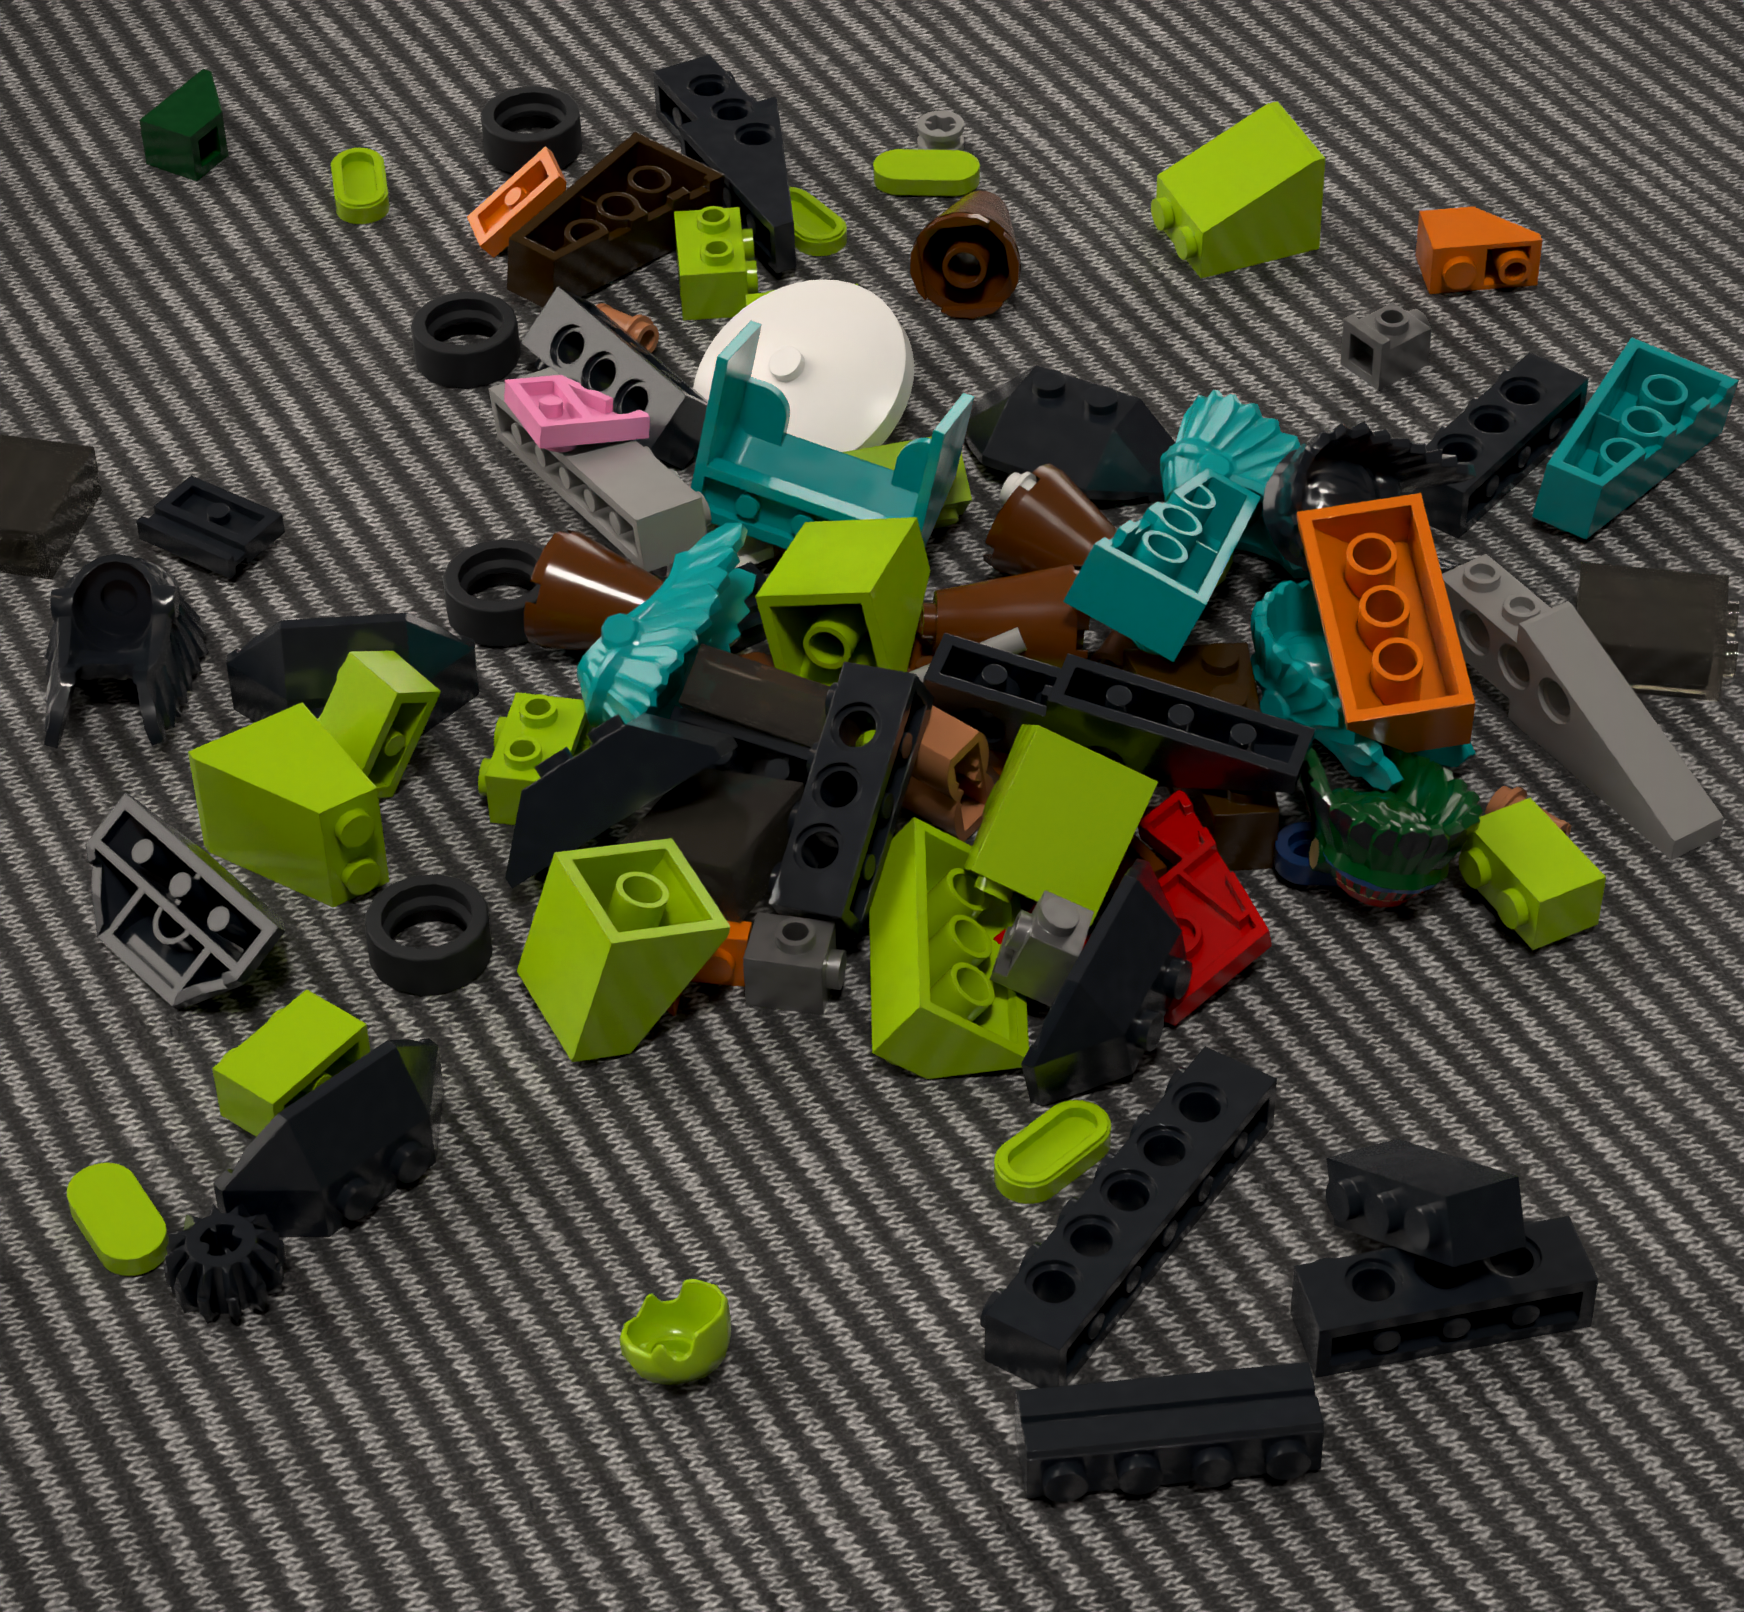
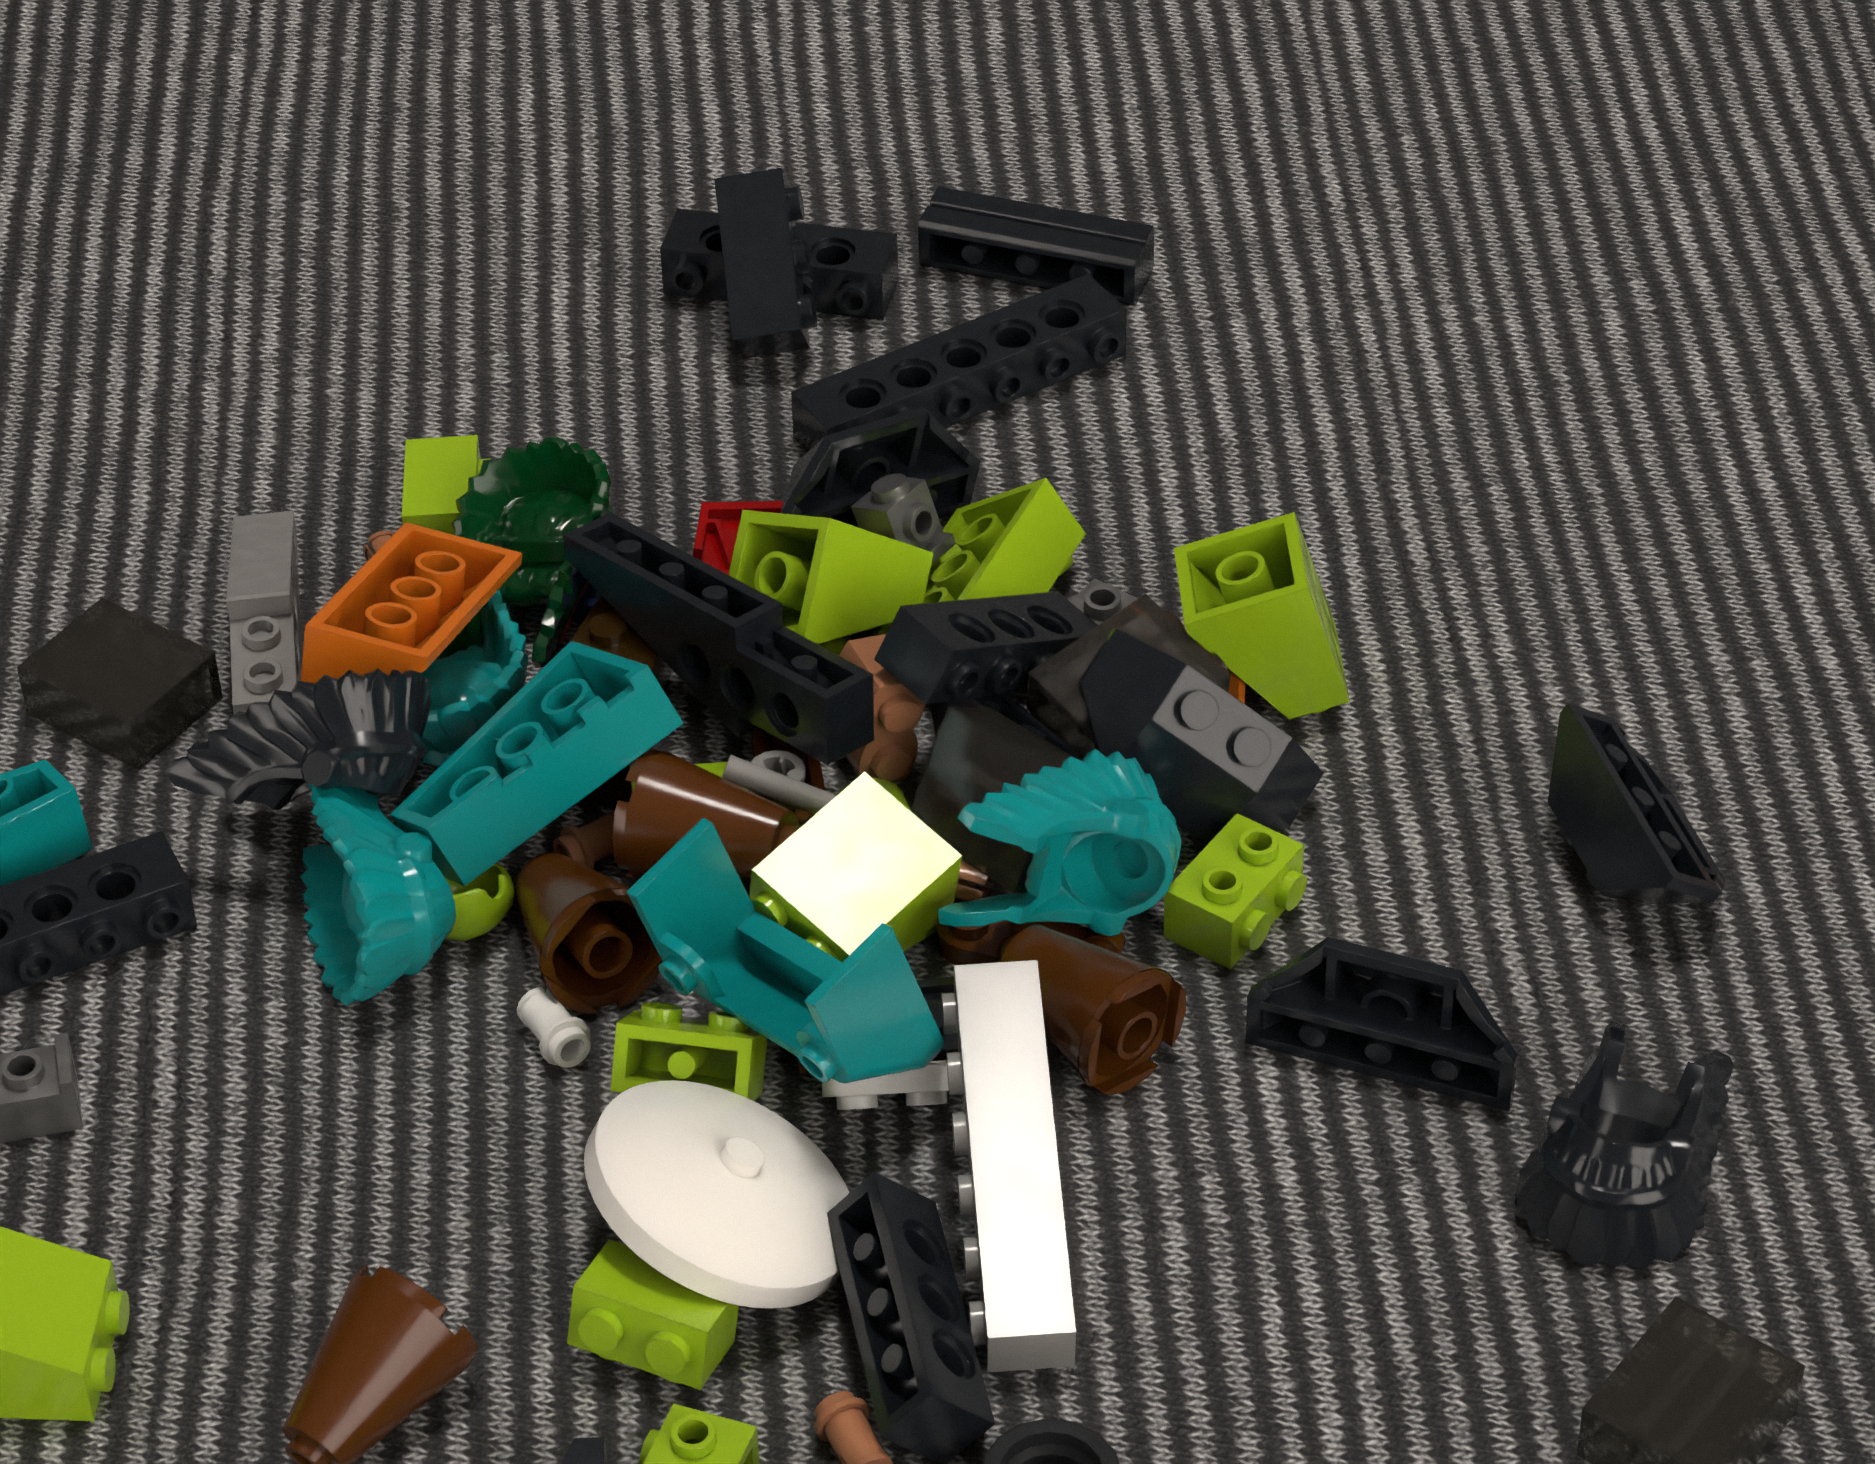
camera: 155 degrees left, 0 degrees up
lime tile [67,1163,168,1276] -> none
black plate [136,475,285,579] -> none
black gear [163,1203,287,1324] -> none
lime slope [188,702,390,907] -> none
lime brick [212,989,370,1137] -> none
black wedge [213,1038,444,1237] -> none
lime brick [318,651,441,798] -> none
black tyre [365,874,492,996] -> none
black tyre [443,539,543,647] -> none
bright pink wing [504,375,650,452] -> none
lime hair [619,1279,731,1385] -> none
black wedge [964,365,1176,502] -> none
lime tile [994,1100,1111,1204] -> none

